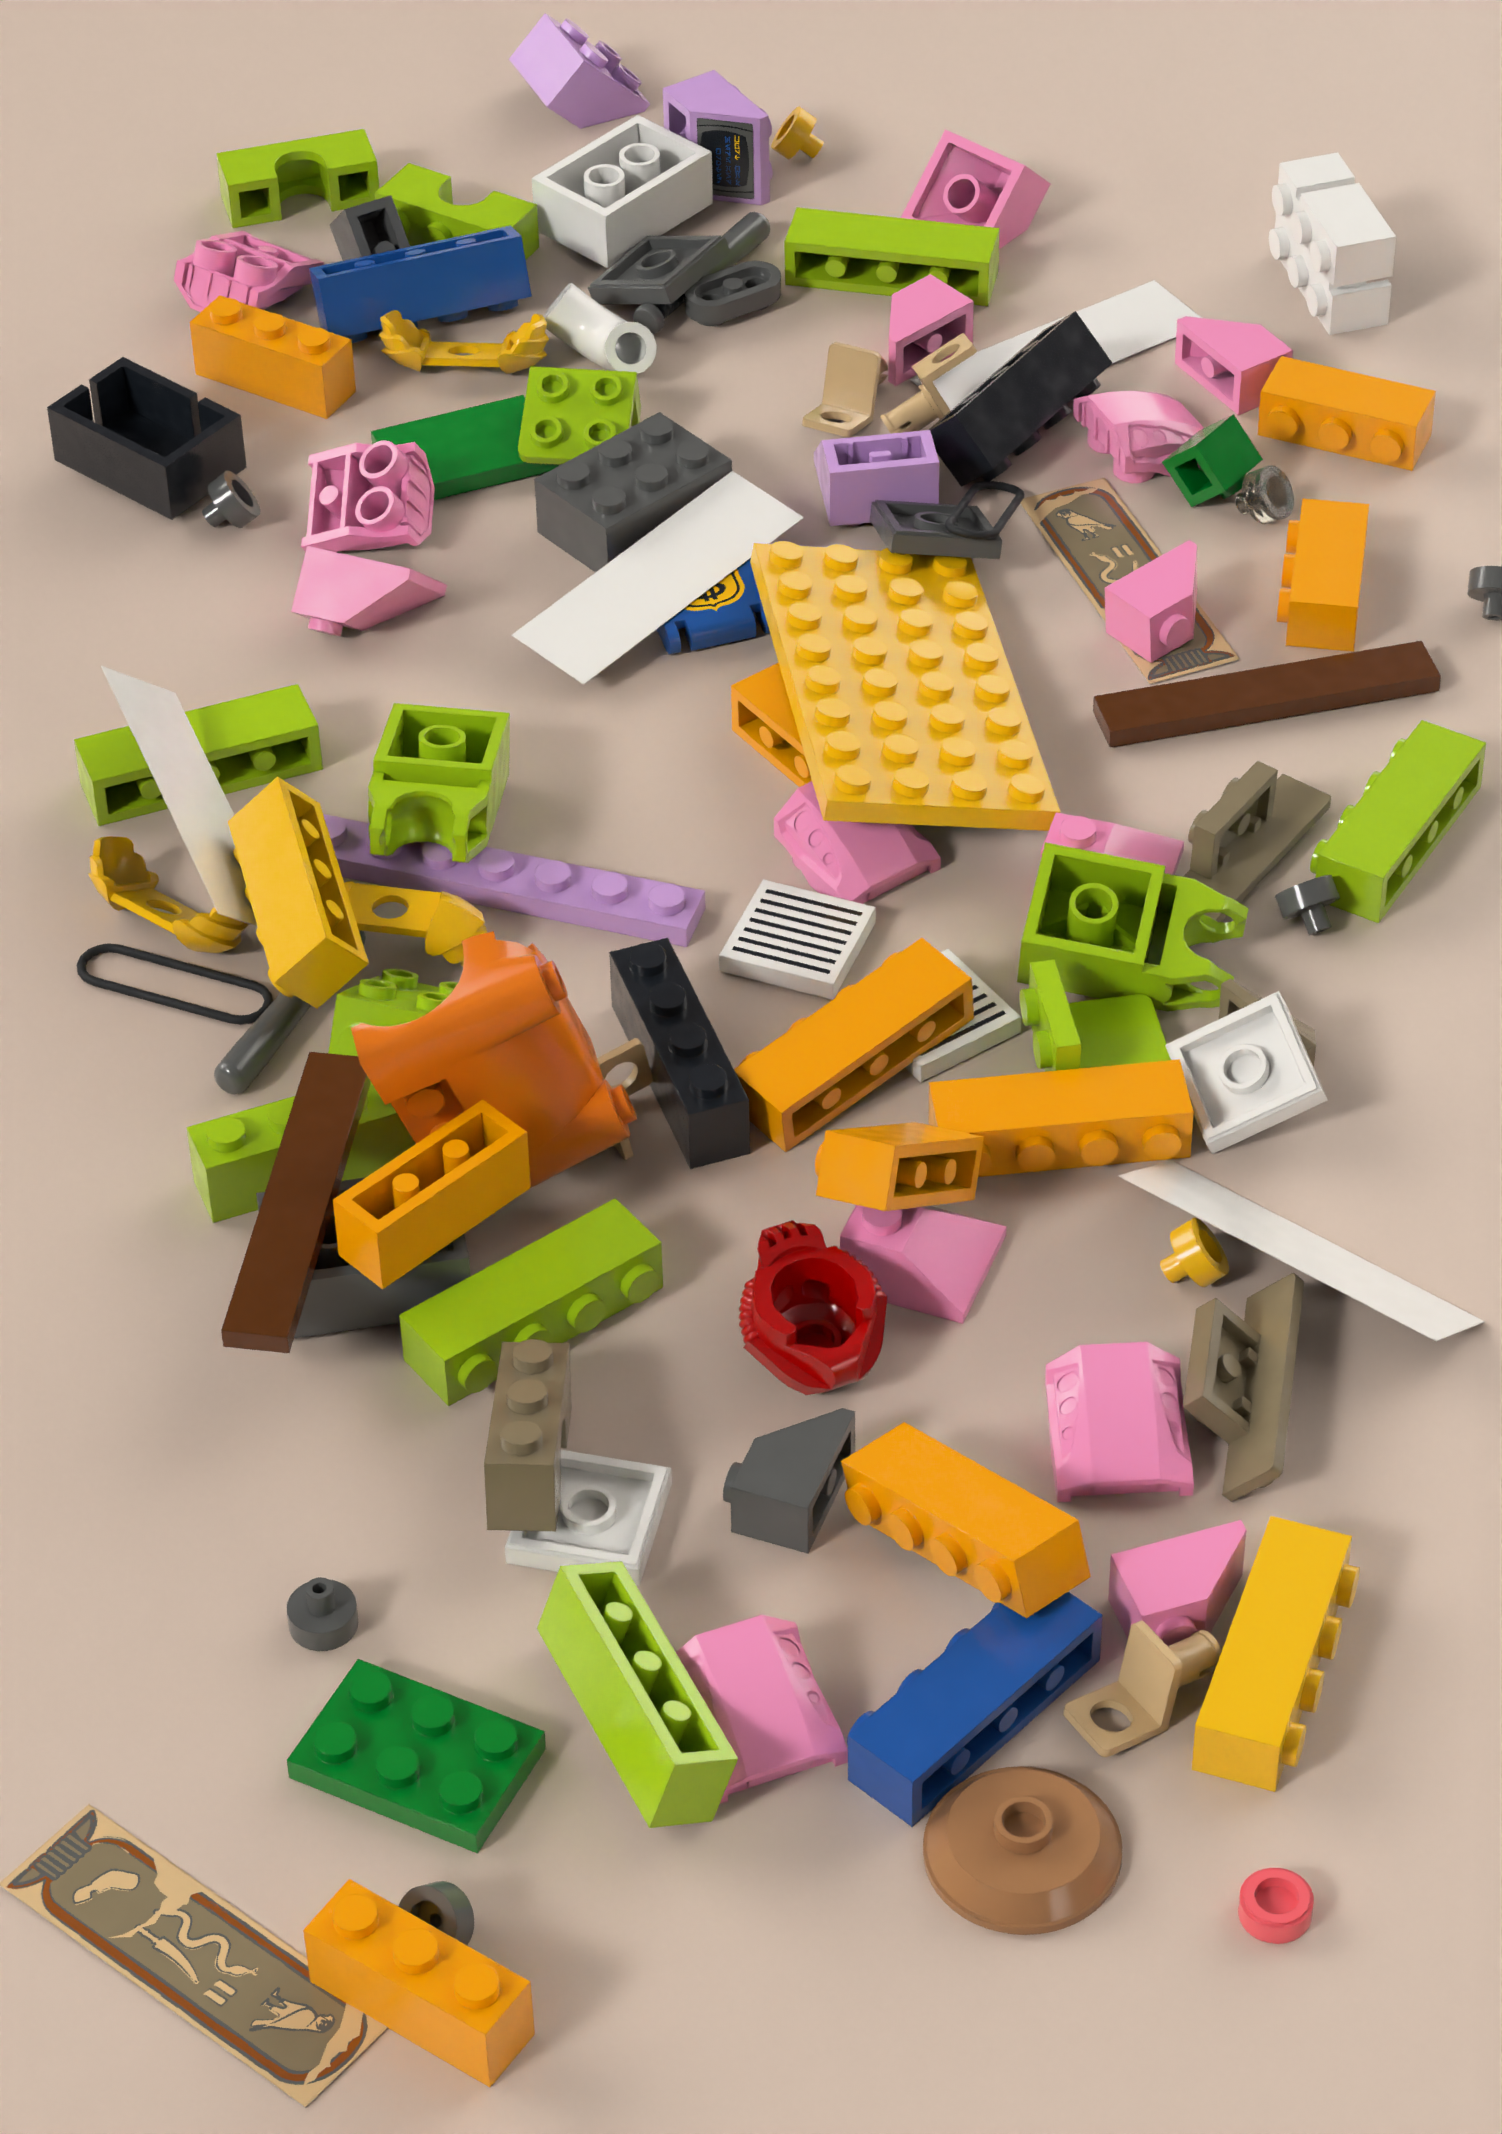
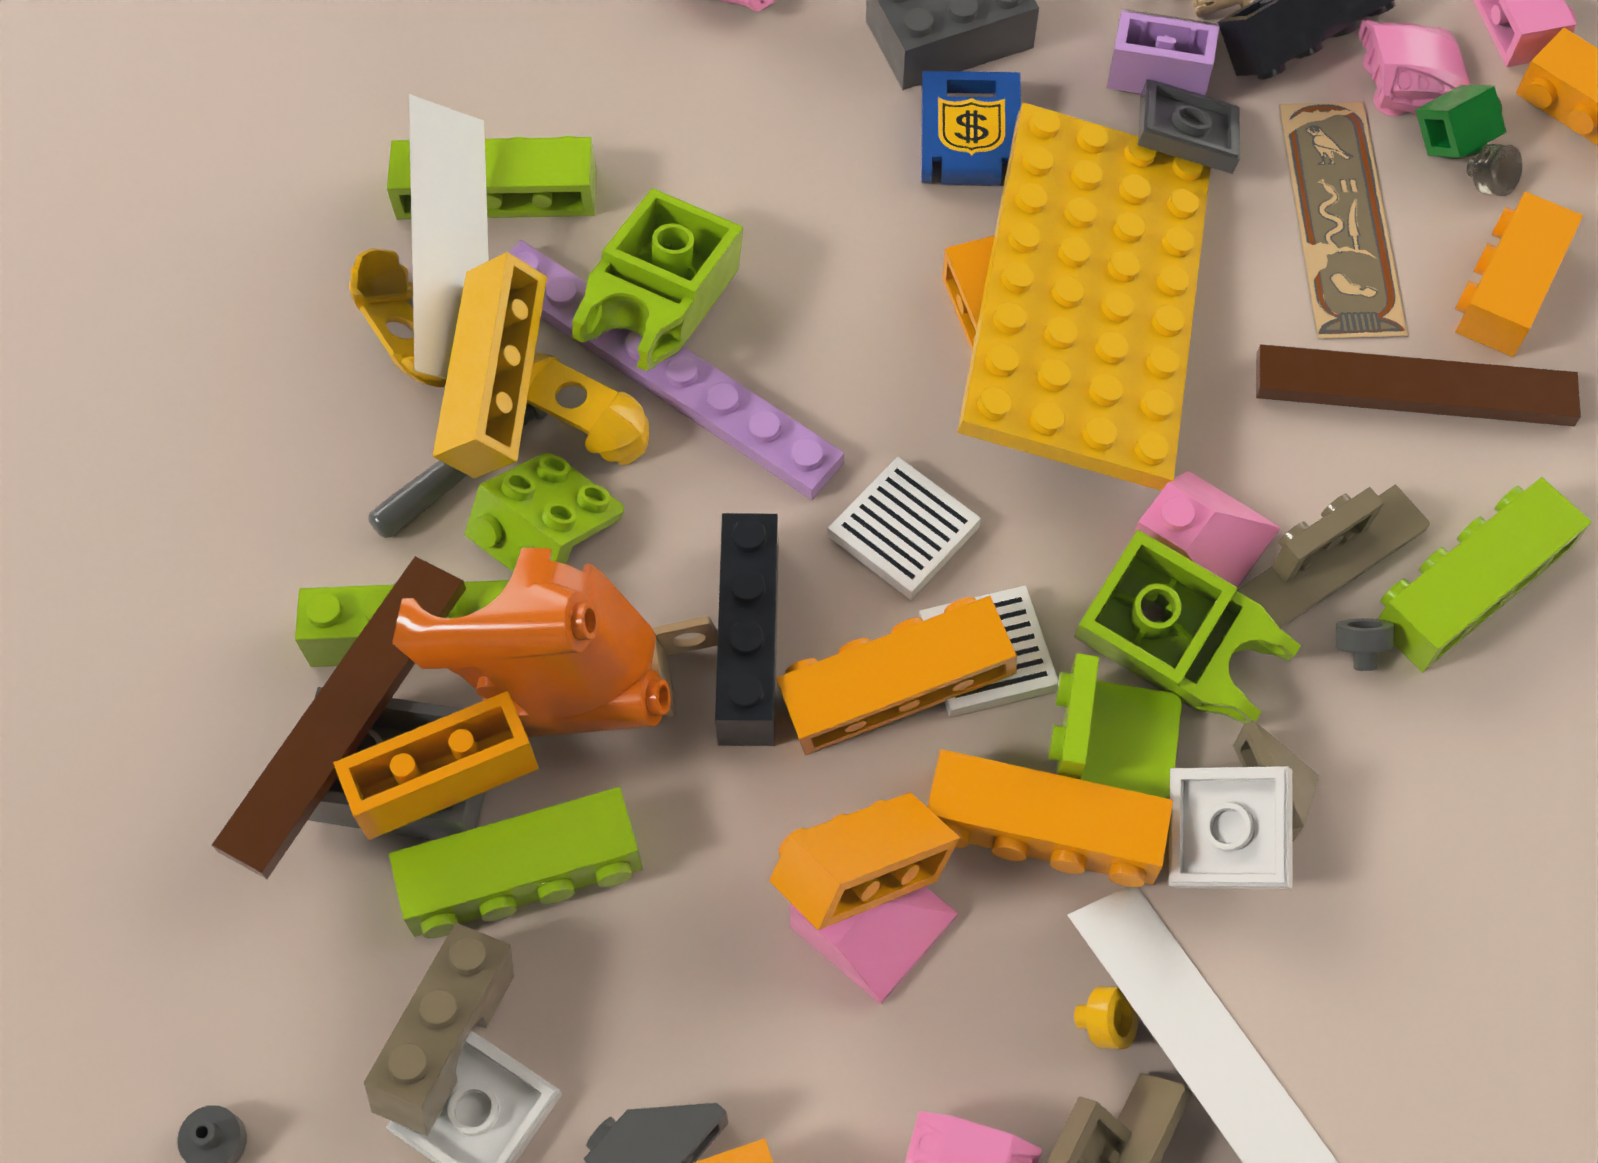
camera: 20 degrees right, 20 degrees up
black piece [76,943,273,1025] -> none
bright pink slope [291,546,447,636] -> none
white sticker [512,471,804,685] -> none
red helmet [738,1220,888,1395] -> none
bright pink slope [774,781,941,904] -> none
black piece [945,481,1024,539] -> none
bright pink slope [1105,540,1198,663] -> none

